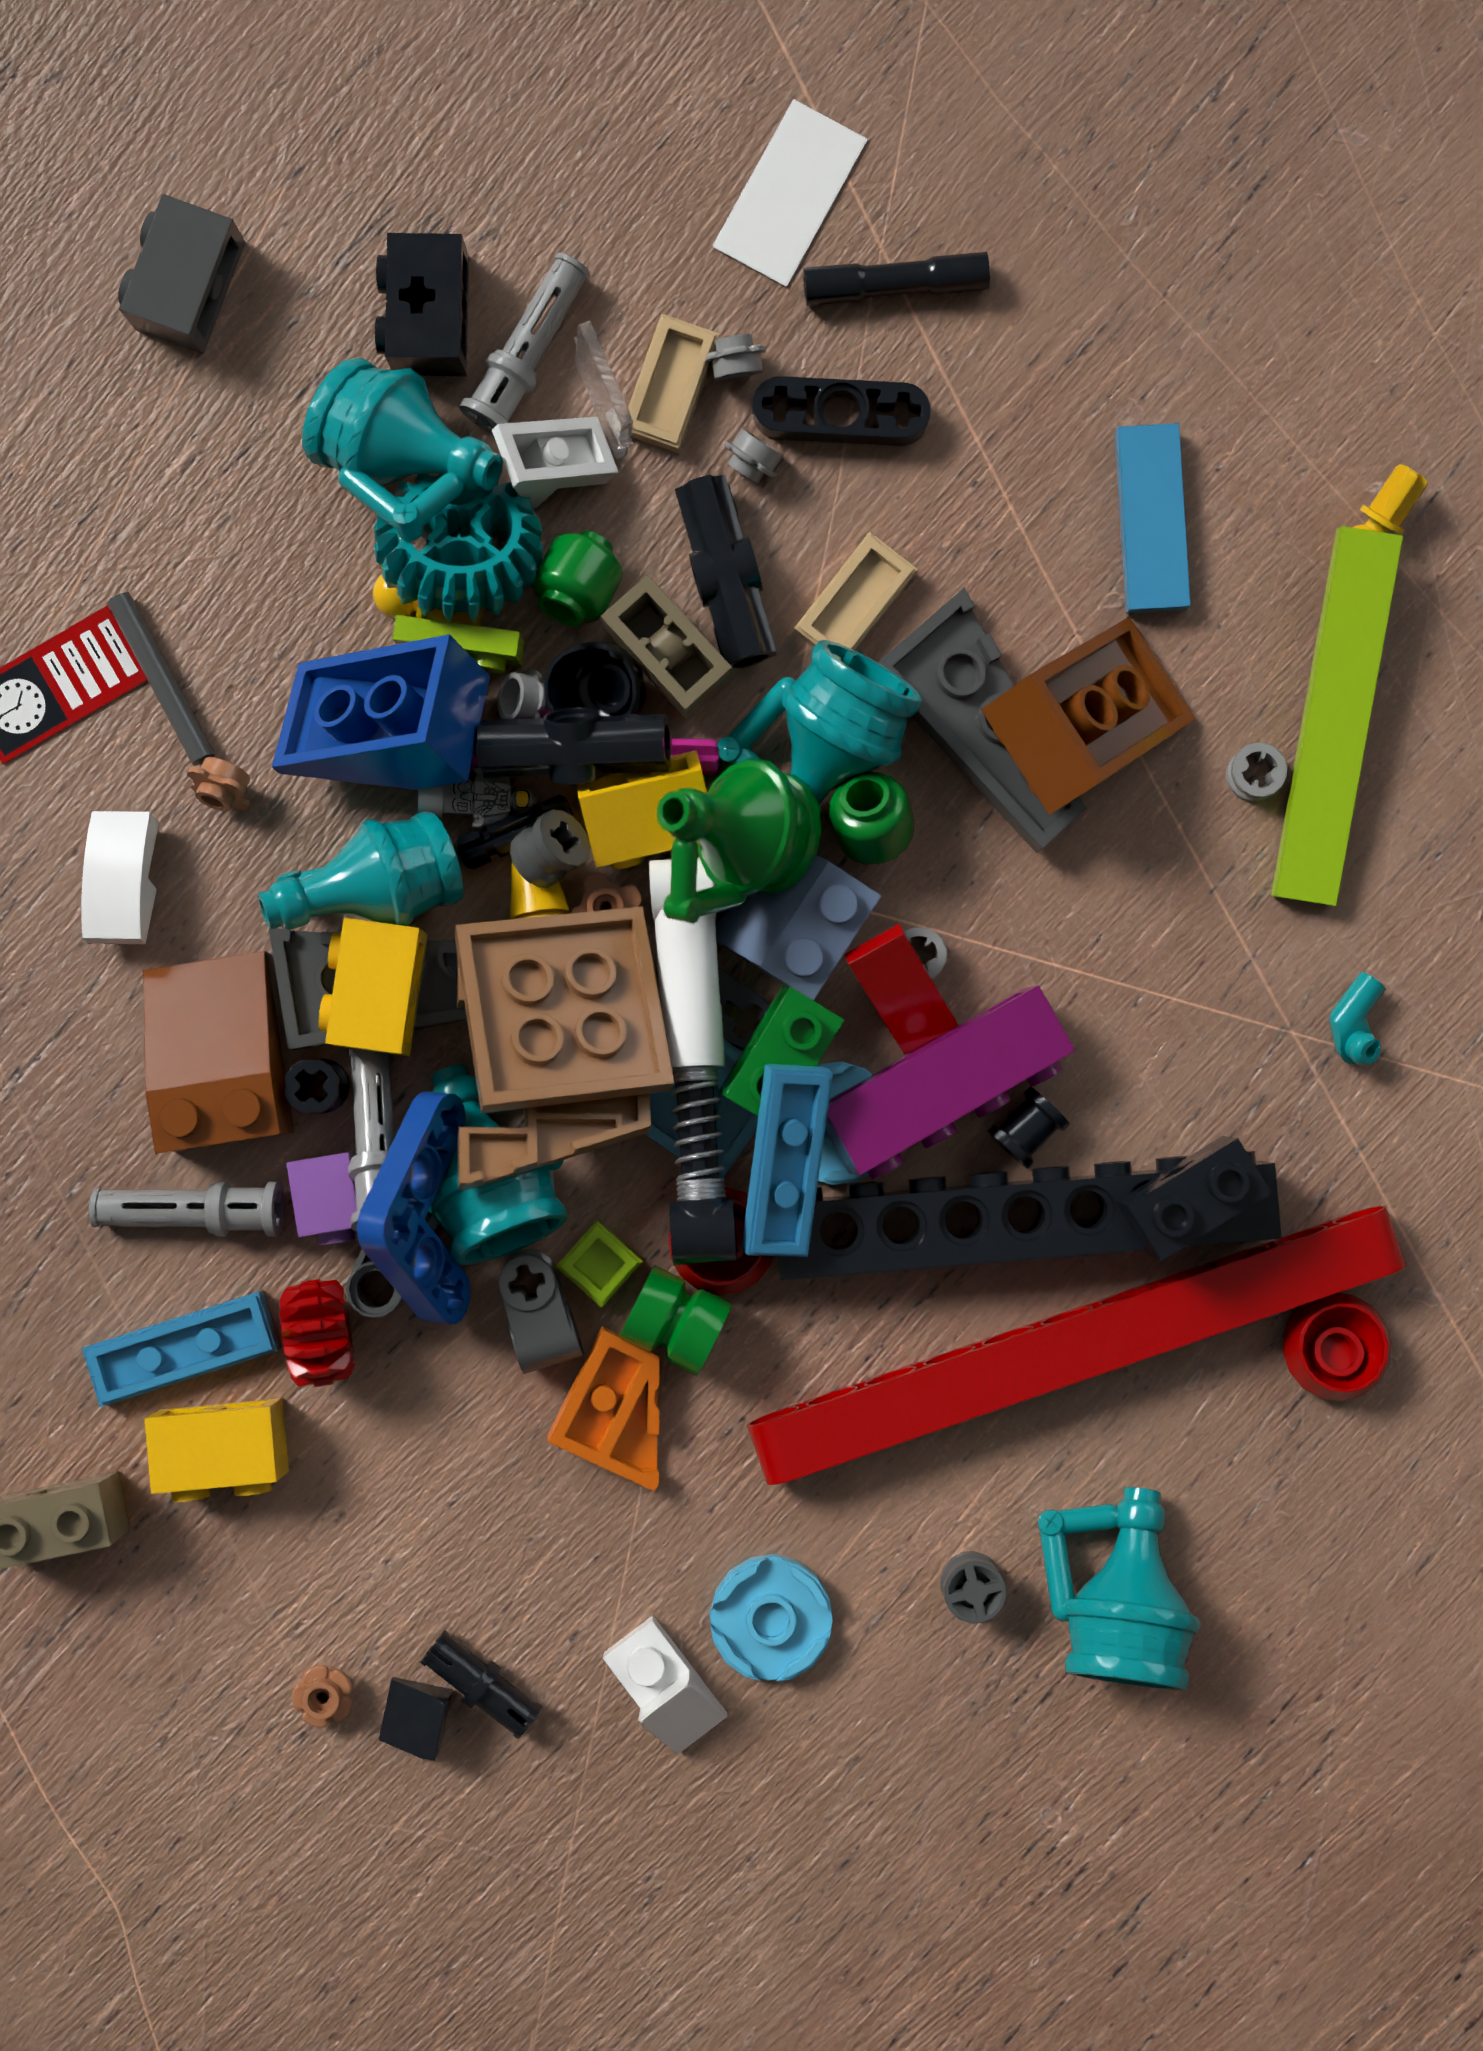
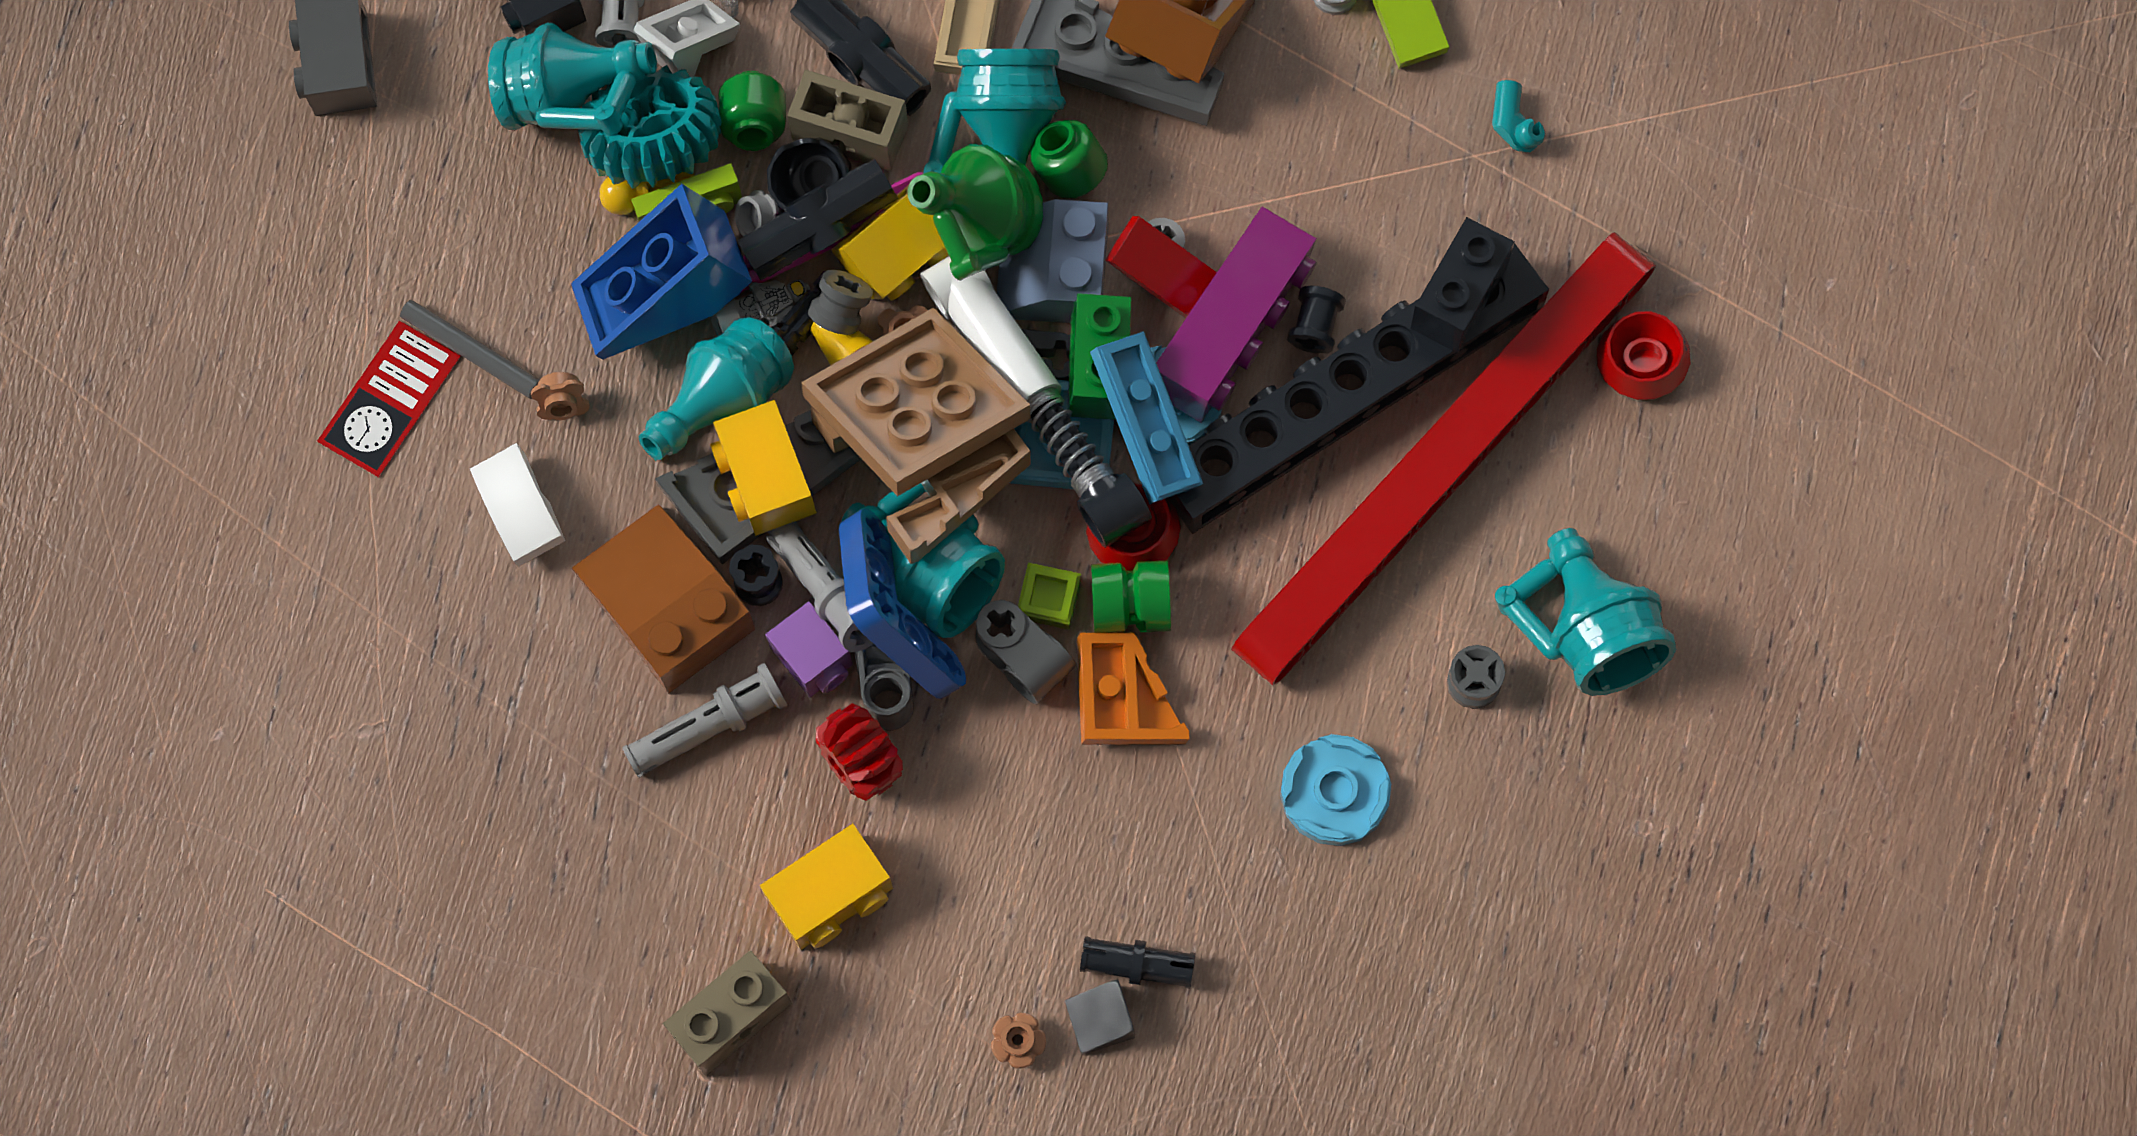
camera: 30 degrees left, 15 degrees down
dark azure tile [82,1290,281,1407] -> none
white slope [603,1615,727,1754] -> none

